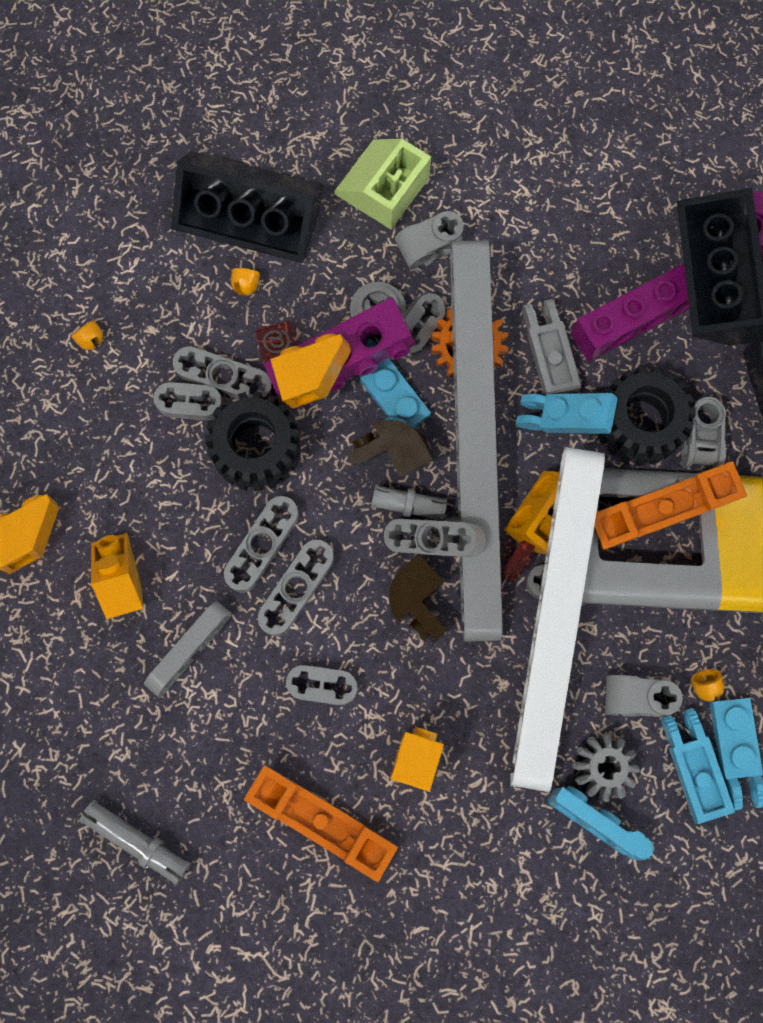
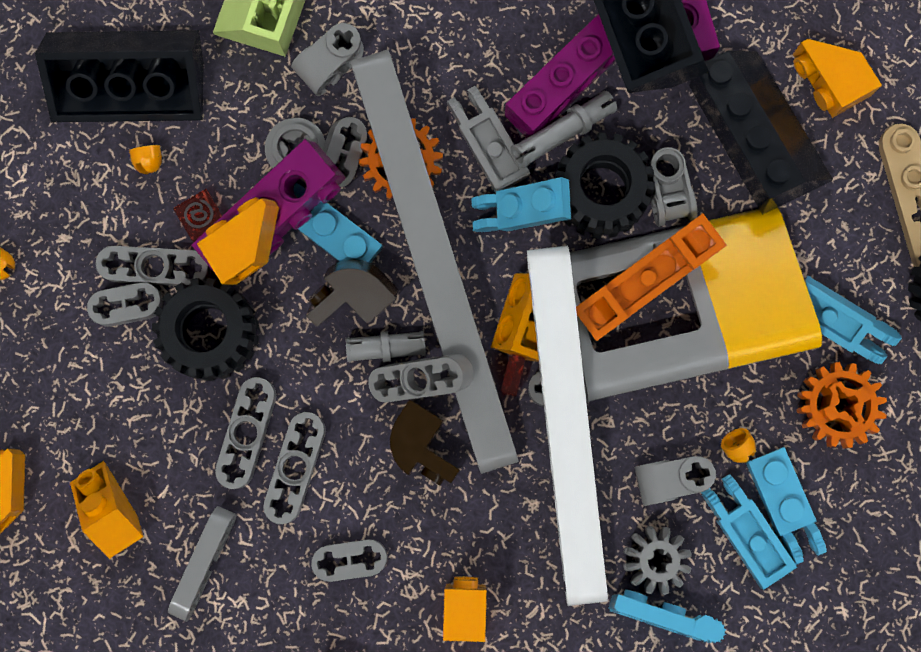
camera: 10 degrees left, 5 degrees up
none -> light grey pin [511,91,617,168]

